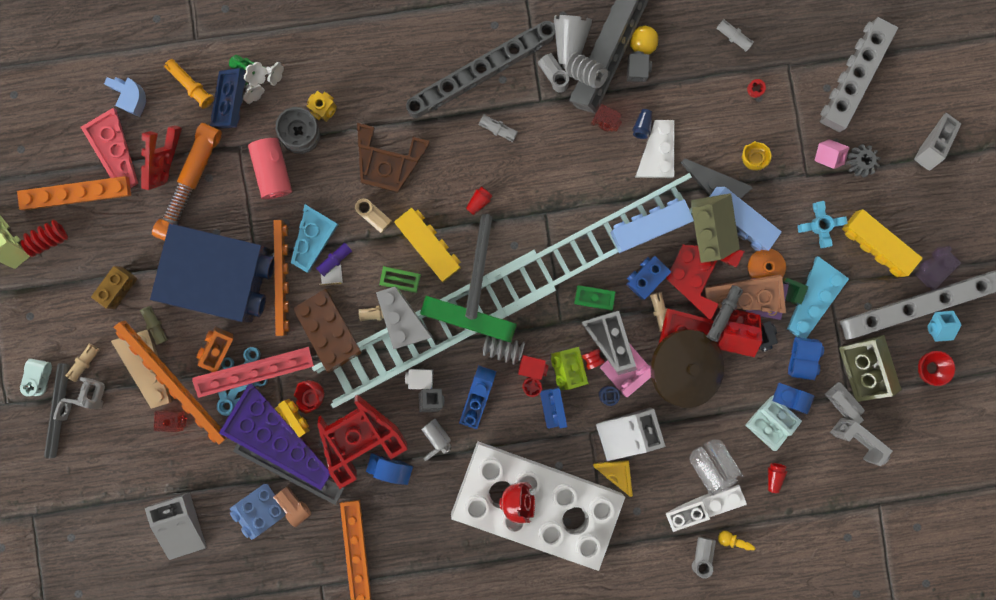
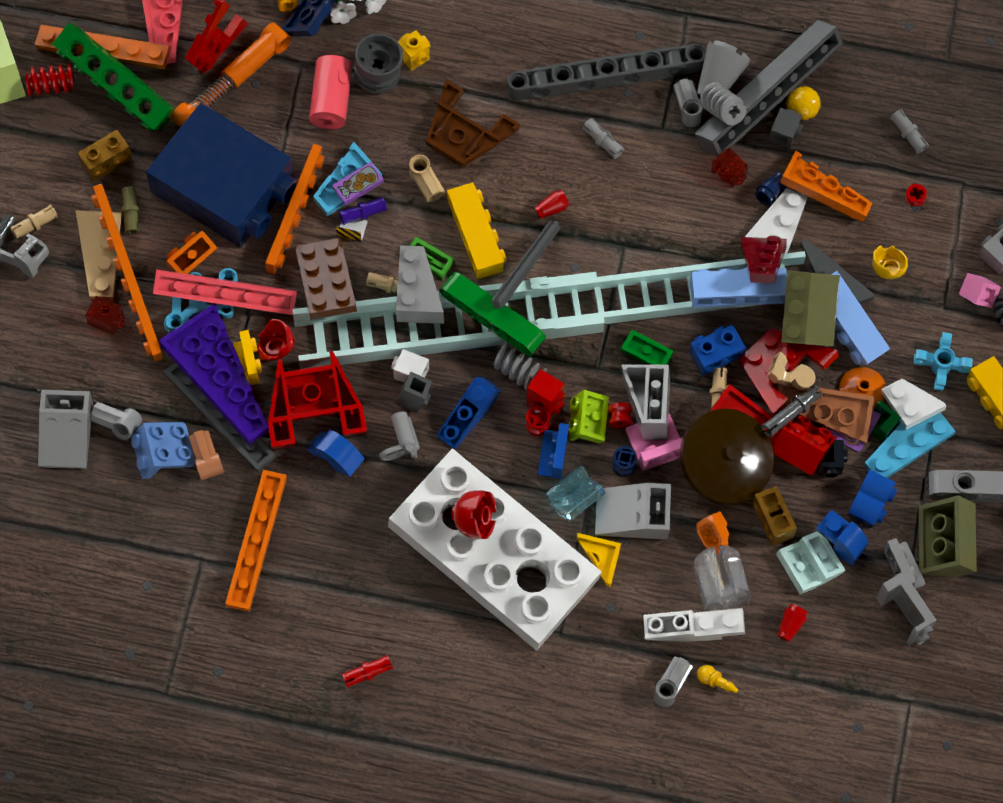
camera: 20 degrees right, 20 degrees down
none -> green brick [52,23,175,132]
none -> light grey piece [90,402,142,440]
none -> tile [332,162,384,206]
none -> clear light blue bracket [546,466,605,522]
none -> orange rock [696,511,729,555]
none -> dark red wing [741,236,787,283]
none -> pearl gold brick [752,486,797,546]
none -> tan leg [766,352,816,390]
none -> orange wing [780,151,872,222]
none -> white wing [881,379,946,430]

